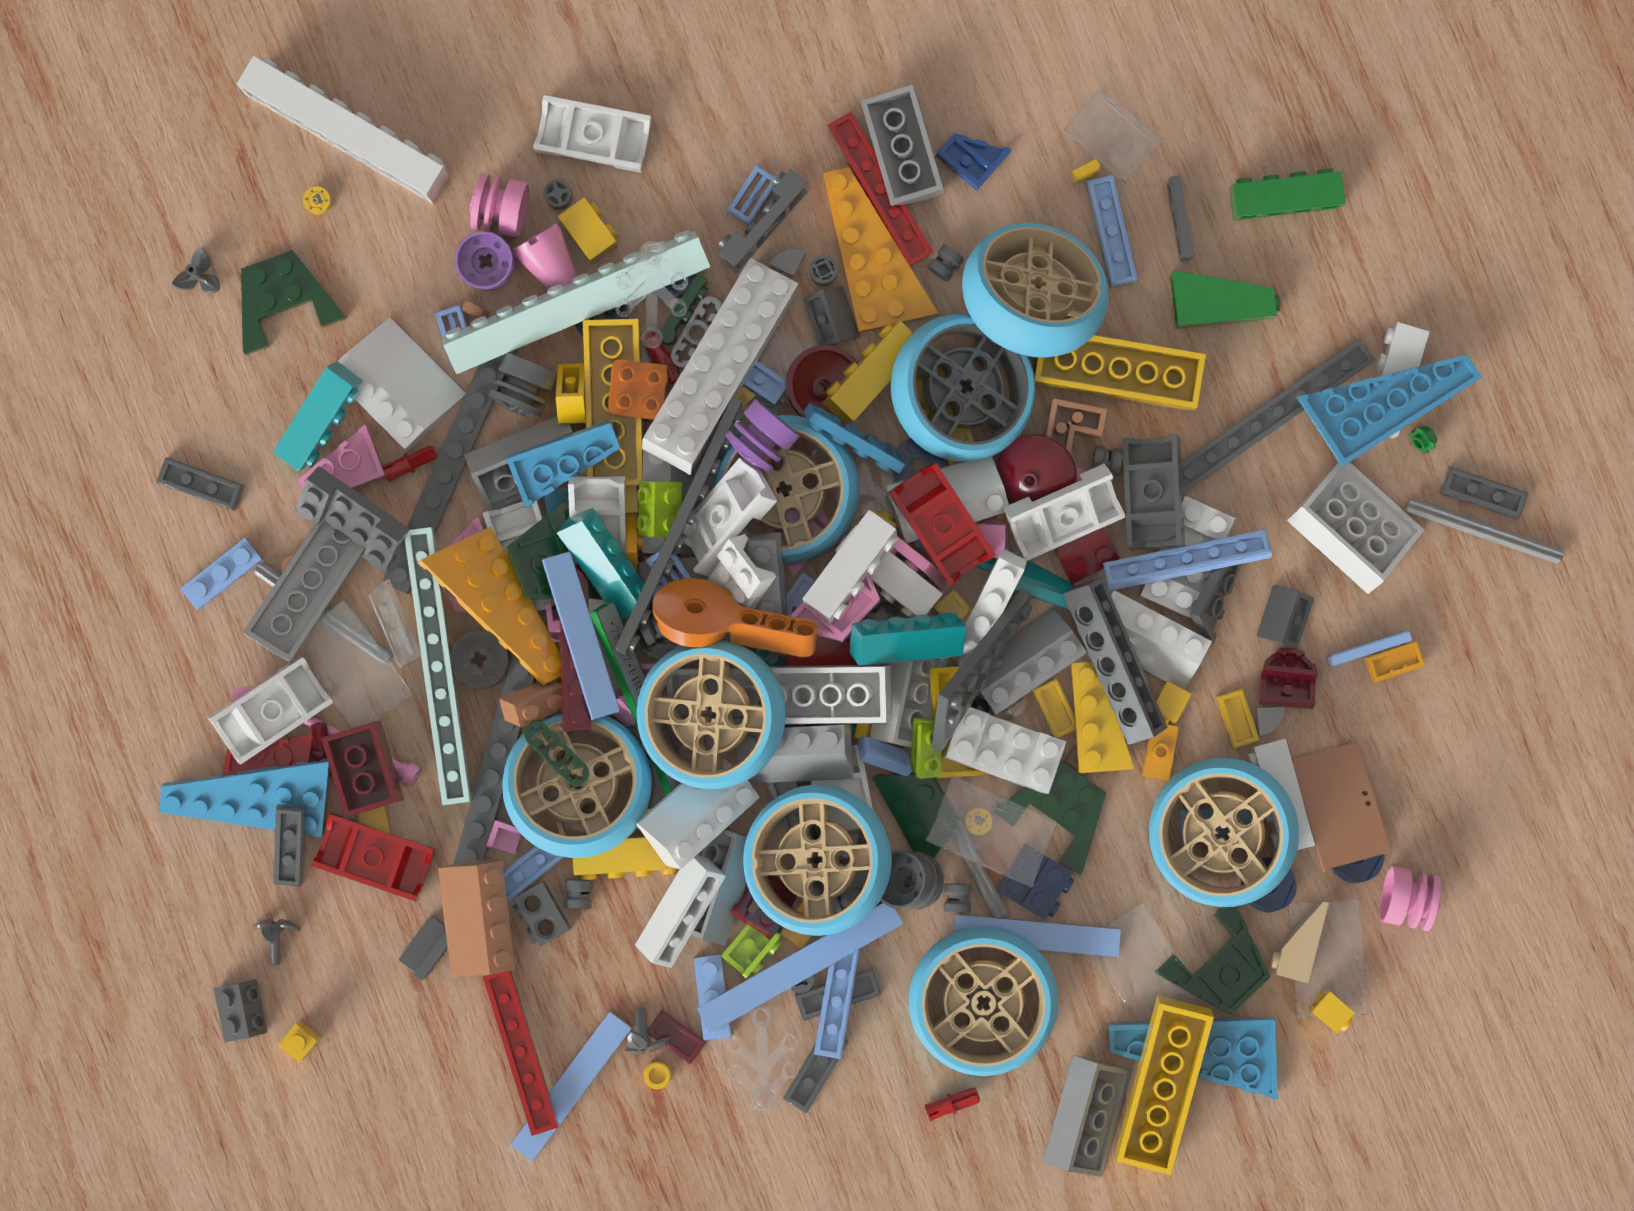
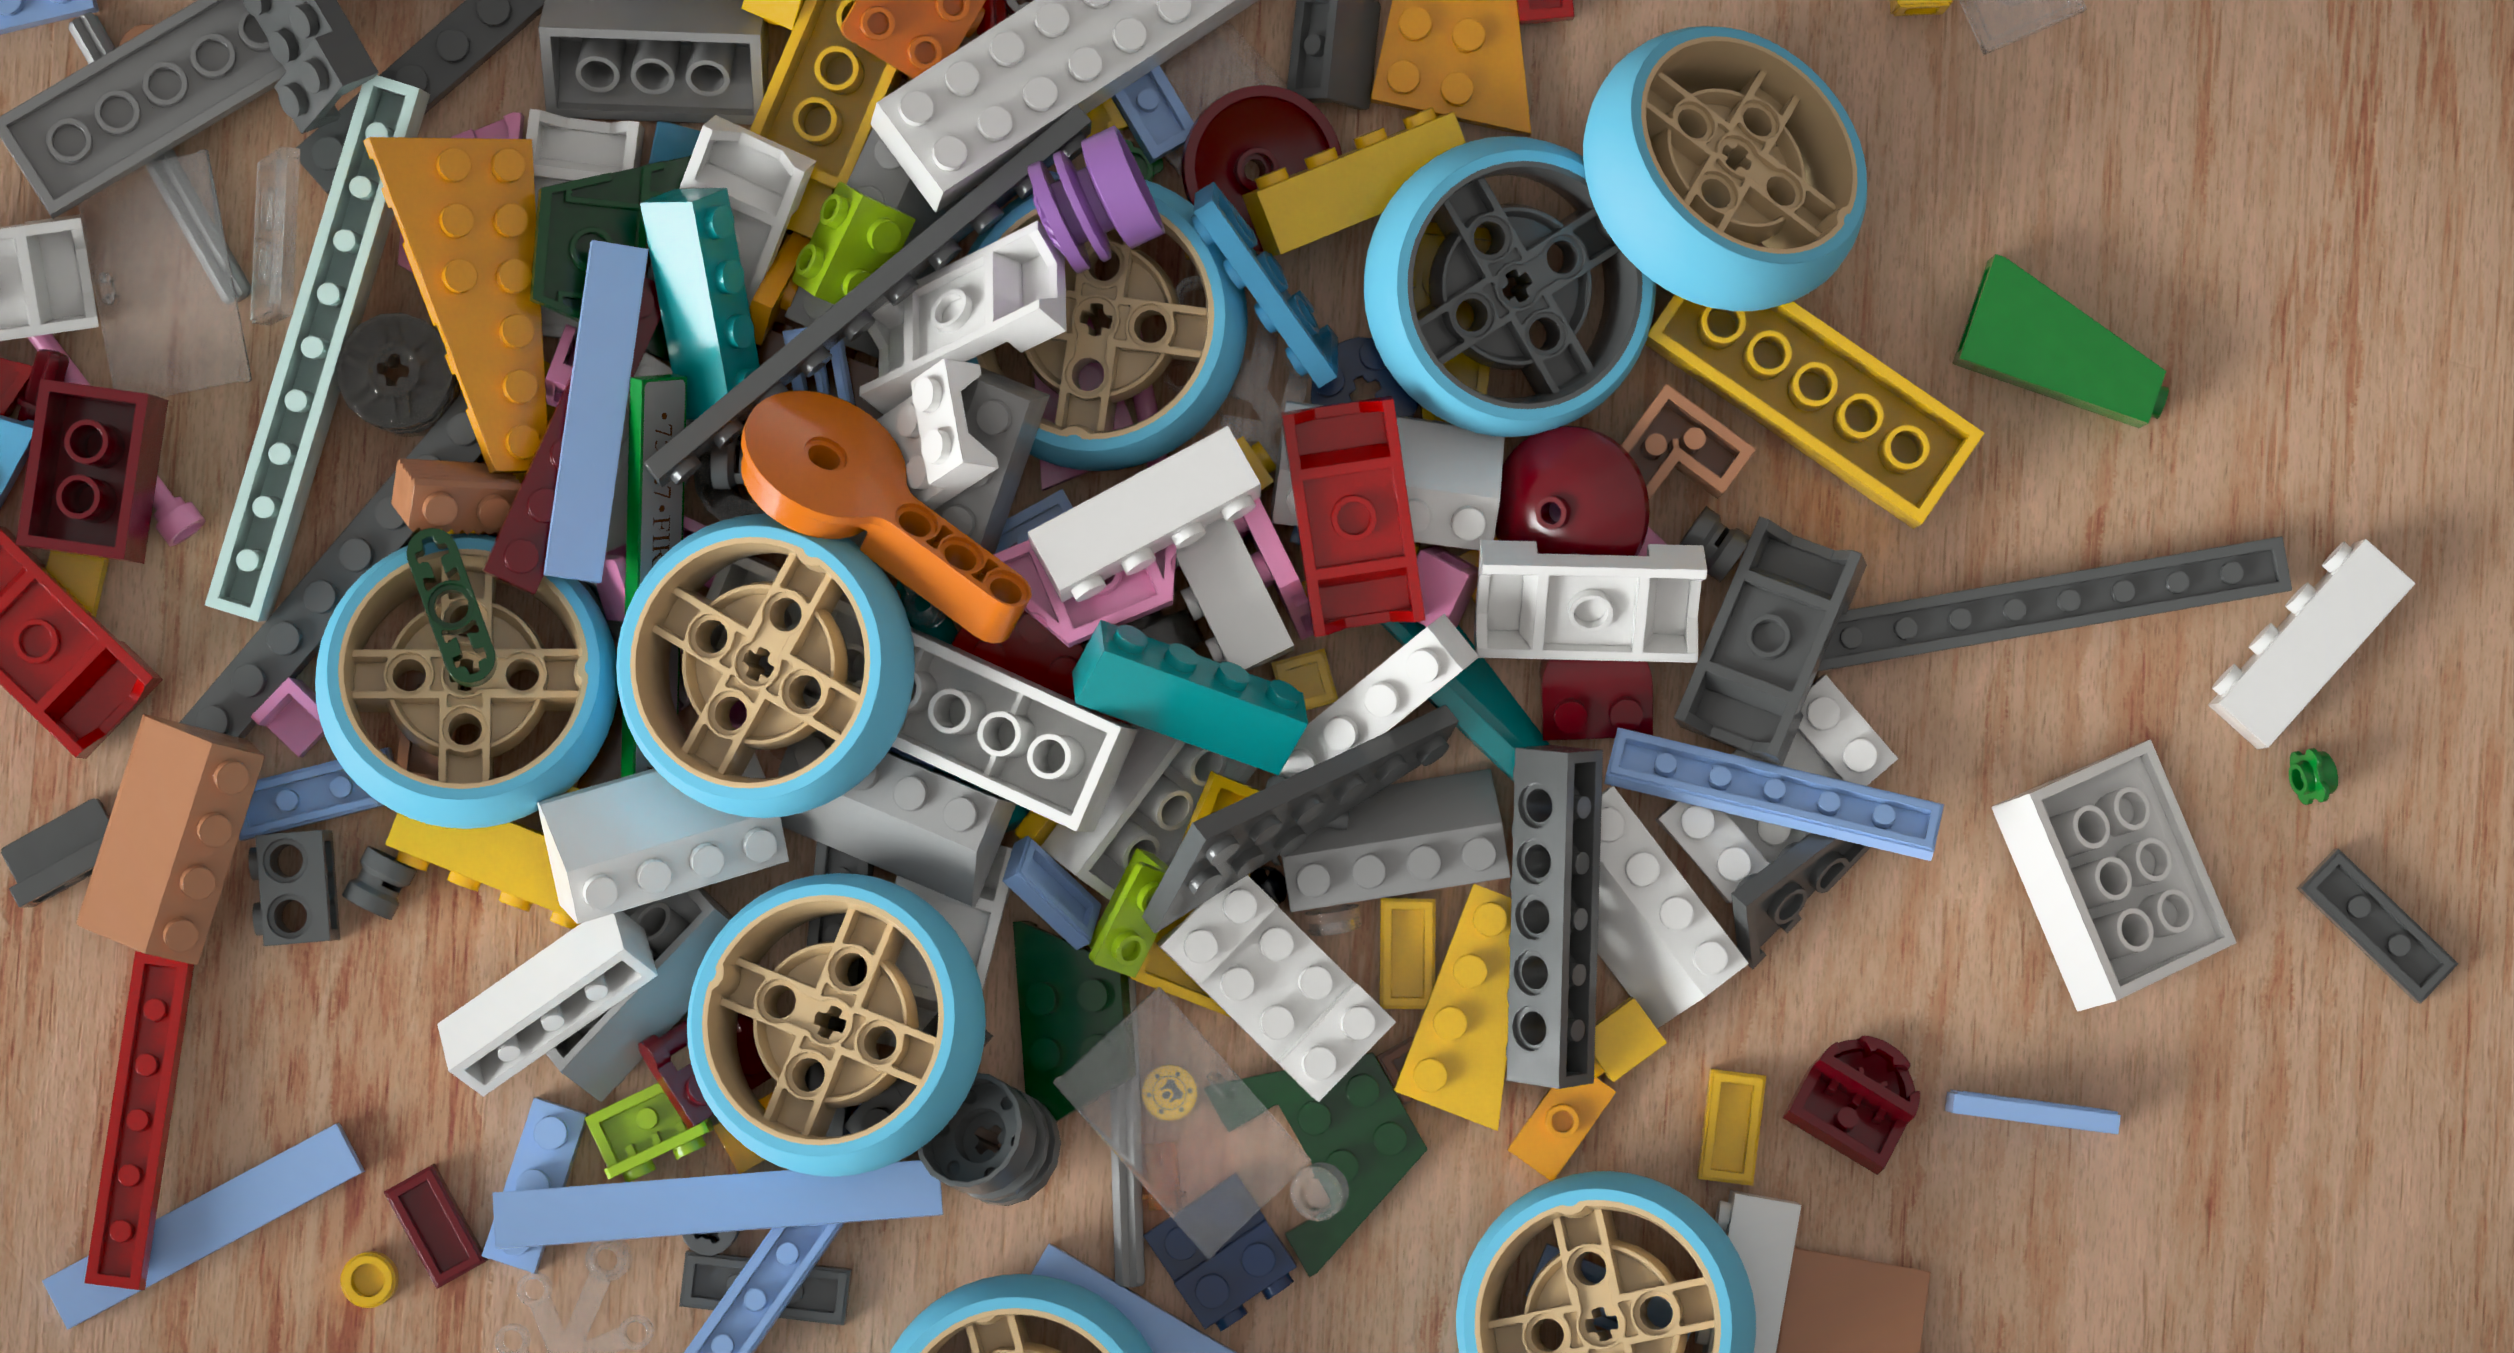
camera: 30 degrees right, 0 degrees up
dark azure wing [506,420,620,508] -> none
dark grey plant [625,1008,670,1055] -> none
dark grey wheel [927,244,964,282] -> none
dark grey wheel [944,883,972,913] -> none
light blue tile [1086,175,1138,287] -> none
dark grey tile [1166,176,1194,262] -> none
green brick [1229,168,1346,221] -> none
light grey tile [1256,706,1284,736] -> none
dark grey panel [1257,585,1314,649] -> none
dark azure wing [1297,354,1482,467] -> none
light orange plate [1363,640,1426,684] -> none
light grey axle [1406,498,1564,564] -> none
none -> clear tile [1290,1162,1349,1221]

